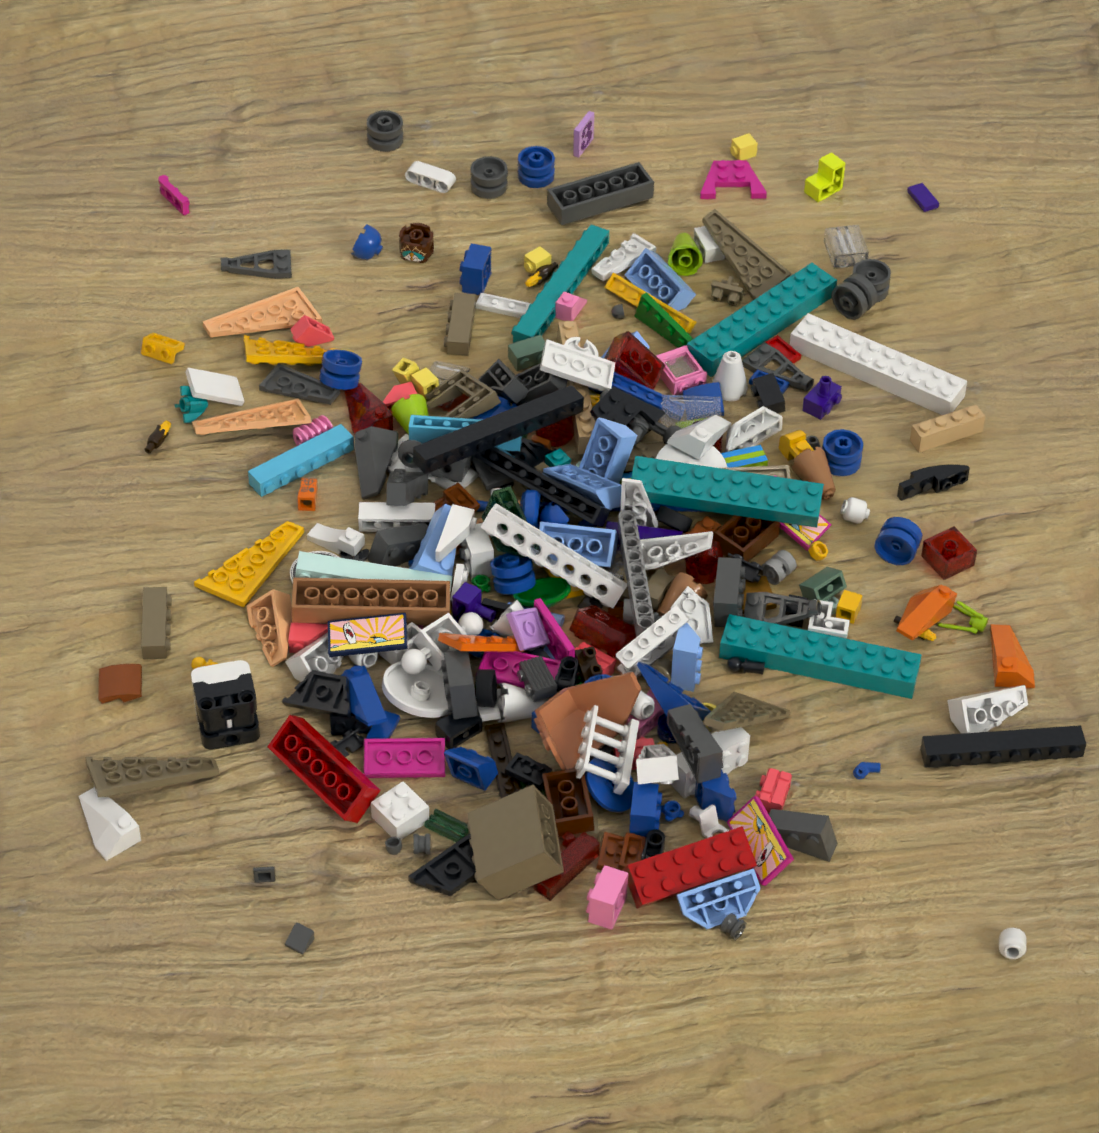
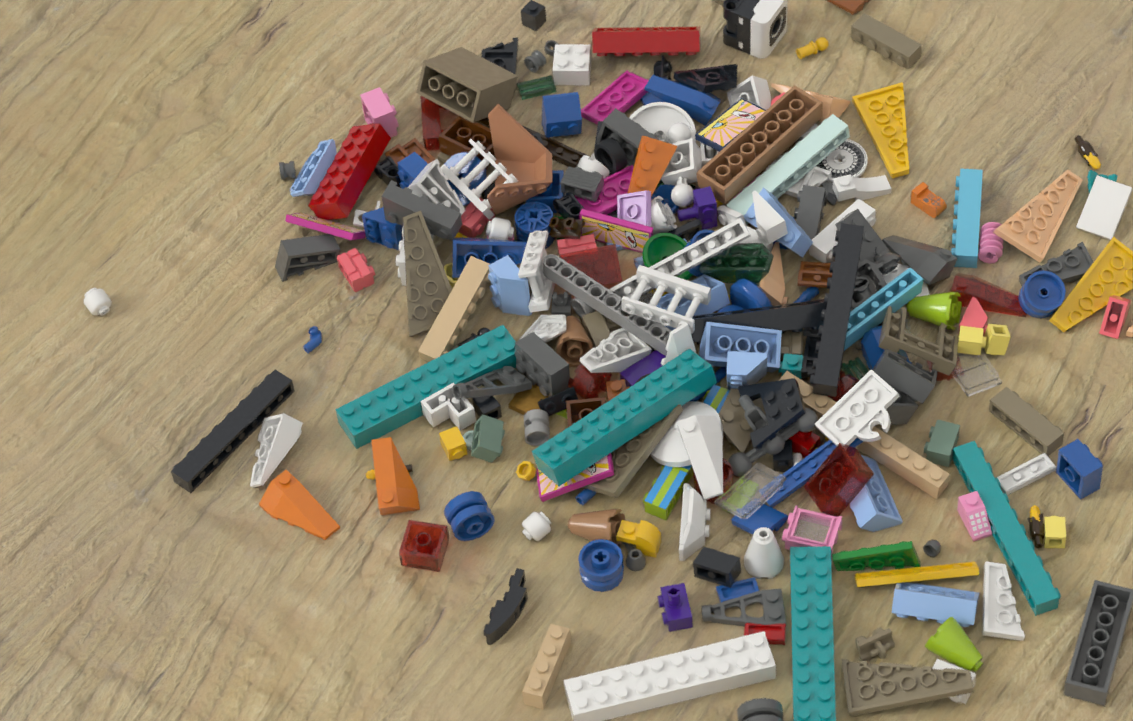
camera: 140 degrees right, 5 degrees up
lime plant [937,601,989,634] -> none
none -> tan brick [418,256,490,362]
none -> black brick [521,0,546,32]
none -> white fence [622,265,711,334]

